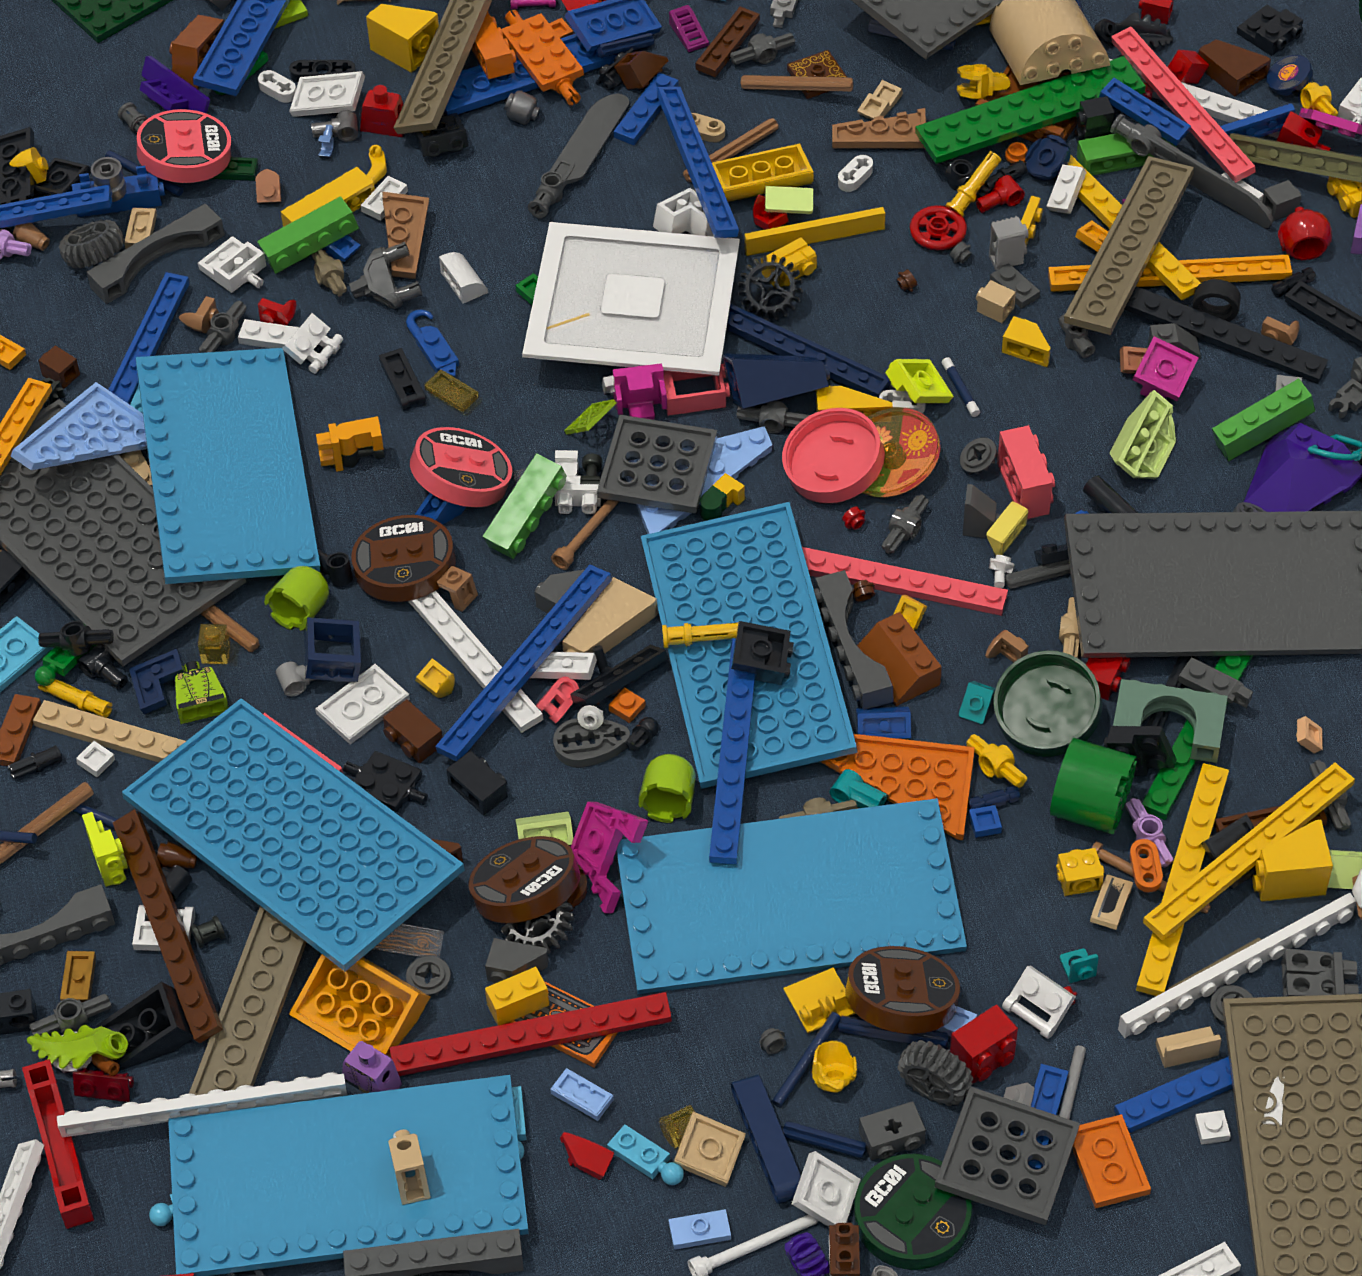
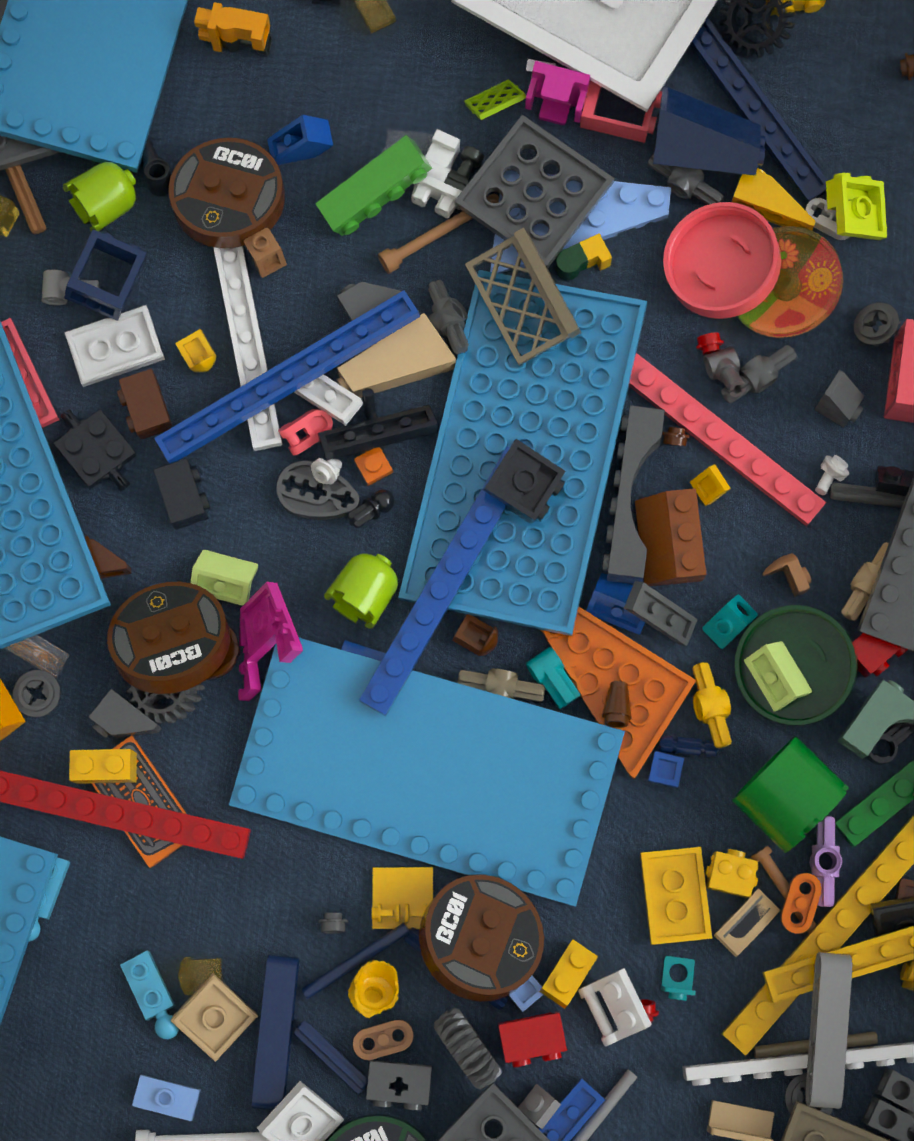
camera: 25 degrees right, 25 degrees up
coral piece [410,427,512,507] -> none
light blue plate [550,1068,614,1121] -> none
red slope [560,1132,614,1180] -> none
yellow pin [662,622,739,648] -> none
dark blue bar [941,357,980,417] -> none
light yellow slope [986,501,1028,555] -> none
black plate [1104,726,1177,776] -> none
none -> medium nougat plate [353,1020,414,1060]
none -> dark grey axle [428,280,469,354]
none -> reddish brown plate [452,614,498,656]
none -> dark tan fence [465,227,582,366]
none -> yellow plate [539,939,598,1009]
none -> reddish brown cone [602,681,632,728]
none -> dark grey plate [624,581,698,646]
none -> yellow plate [640,847,712,945]
none -> flat silver pin [704,347,746,397]
none -> yellowish green panel [744,641,812,711]
none -> light grey beam [805,952,852,1109]

